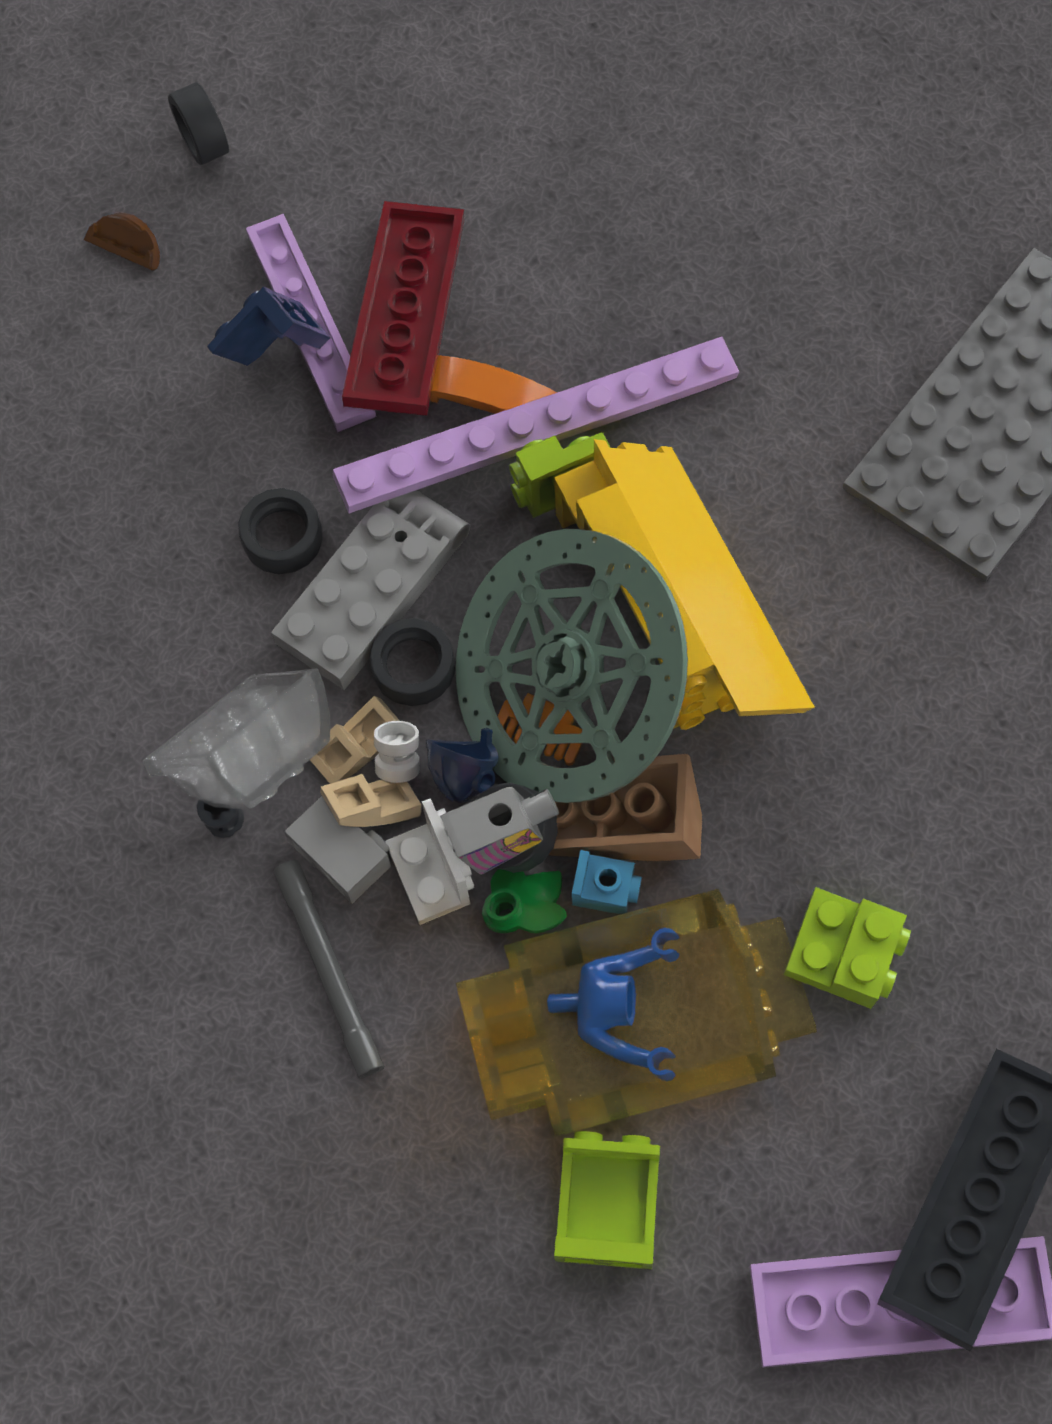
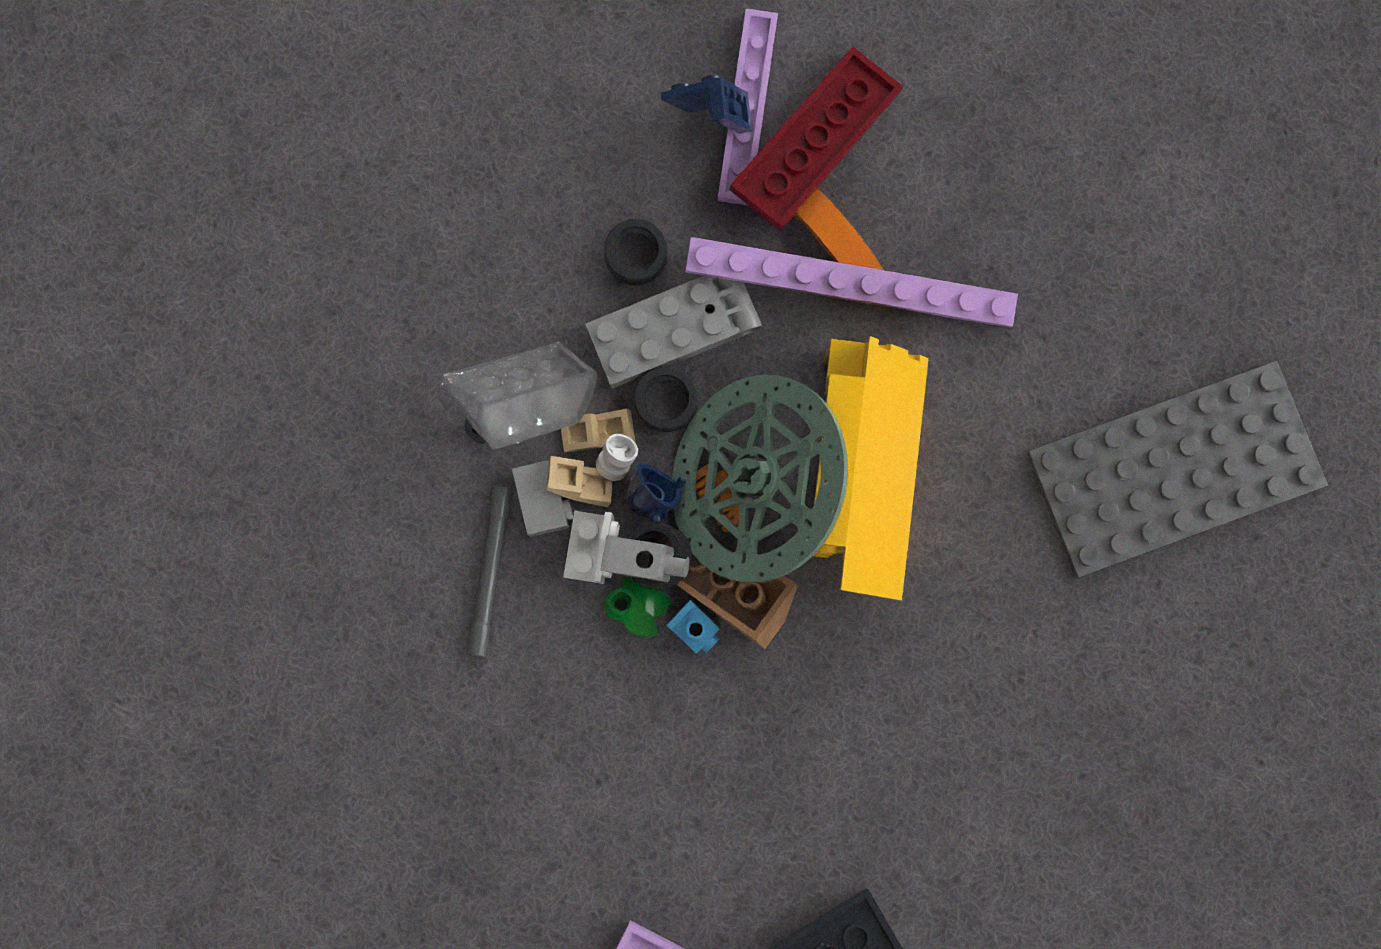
camera: 25 degrees right, 15 degrees up
clear yellow panel [456,889,817,1137] -> none
lime plate [509,432,610,518] -> none
blue piece [547,928,680,1082] -> none
lime panel [554,1131,660,1270] -> none
lime plate [783,887,911,1009] -> none

